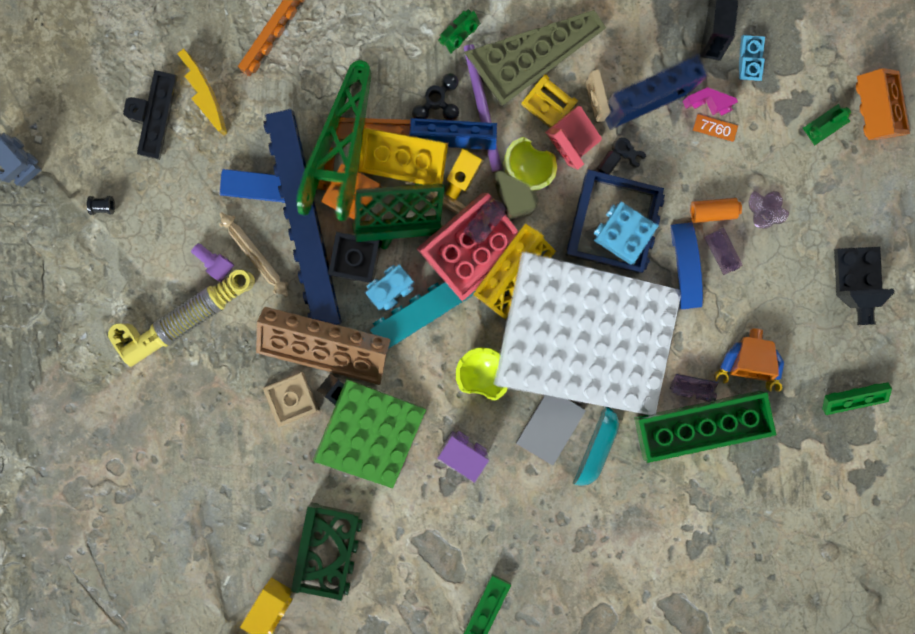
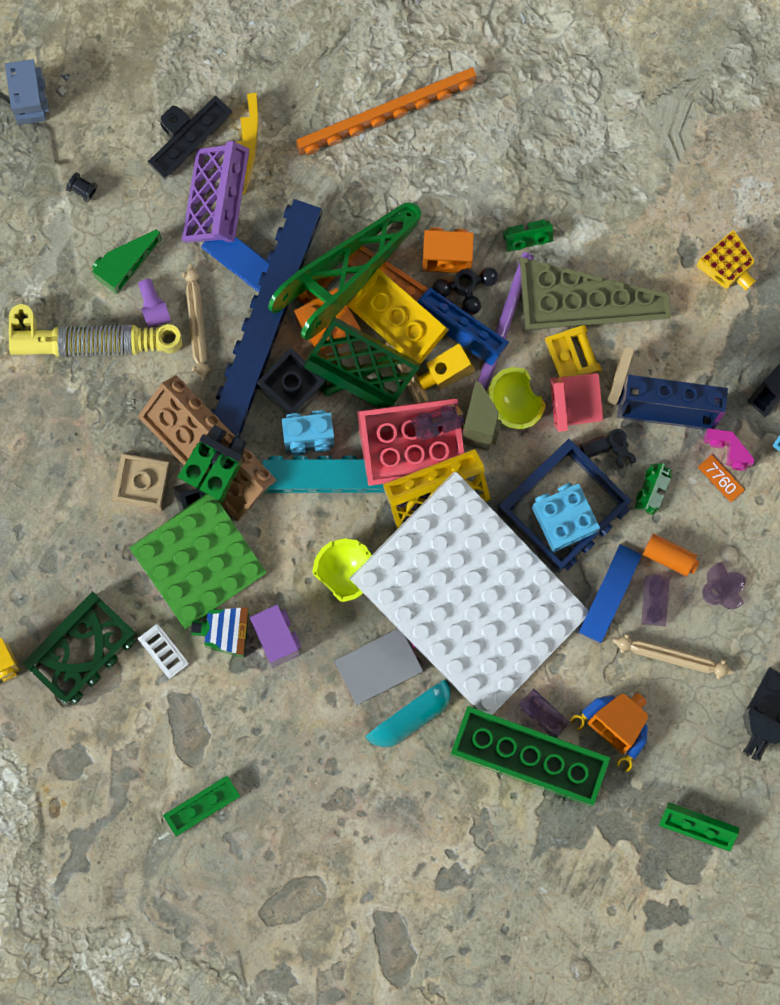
camera: 25 degrees right, 10 degrees down
none -> green slope [92,230,162,294]
none -> white slope [138,624,189,680]
none -> green hips [178,425,247,503]
none -> medium lavender fence [182,141,249,243]
none -> torso [191,608,249,658]
none -> orange brick [422,227,474,273]
none -> tan wheel [612,633,734,679]
none -> green hinge [634,463,672,515]

